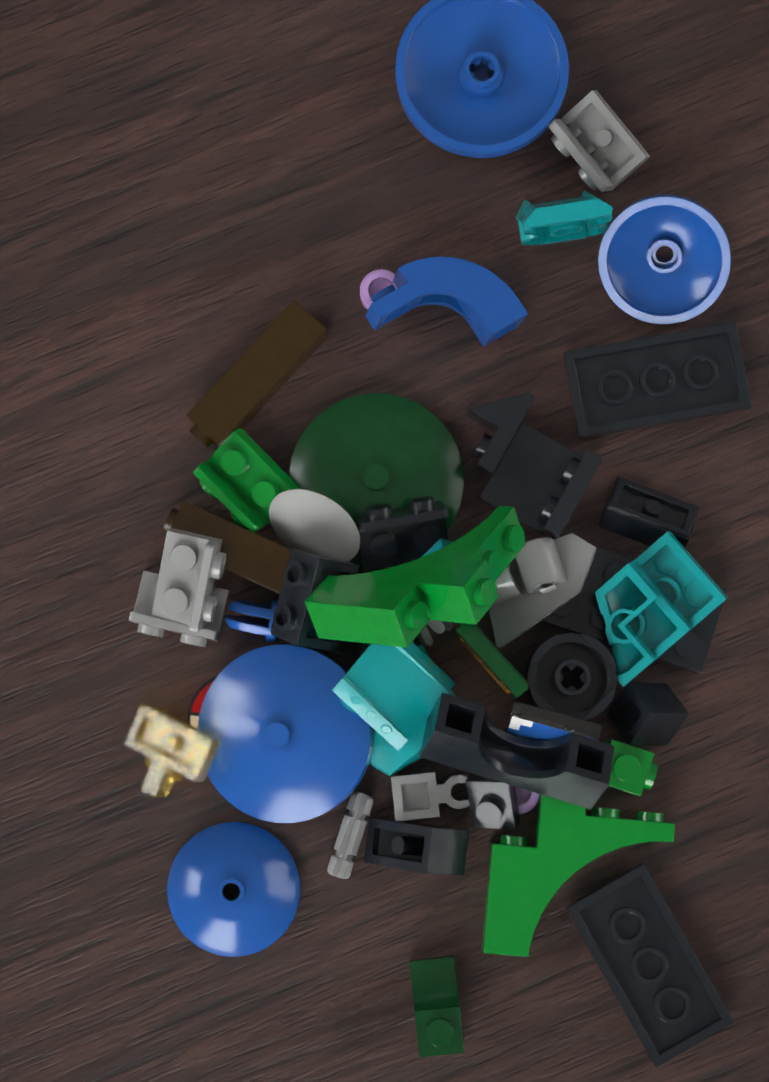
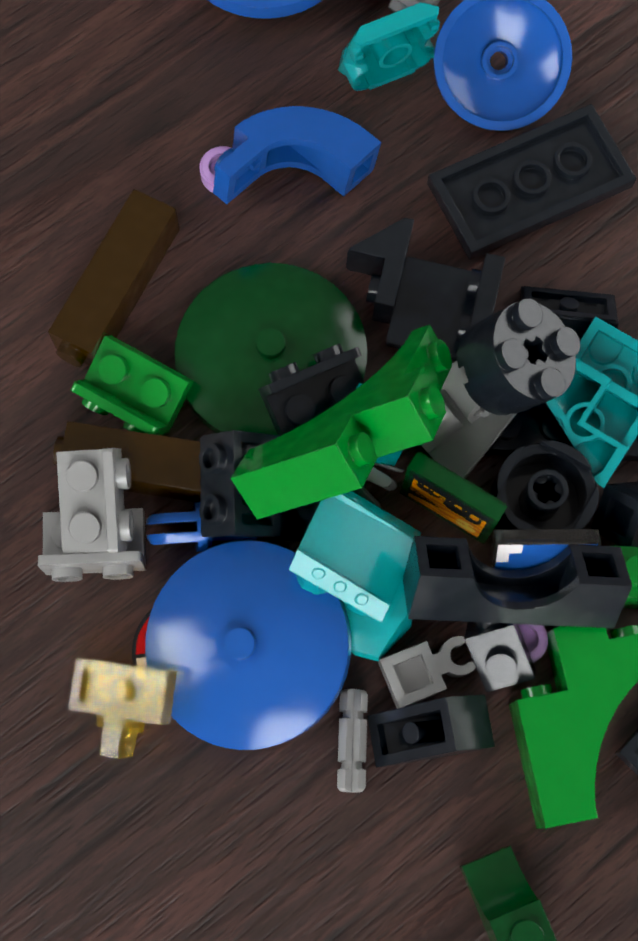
camera: 20 degrees left, 10 degrees down
blue dish [167,822,300,957] -> none
light grey sticker [269,489,360,561] -> none
none -> black brick [457,298,581,415]

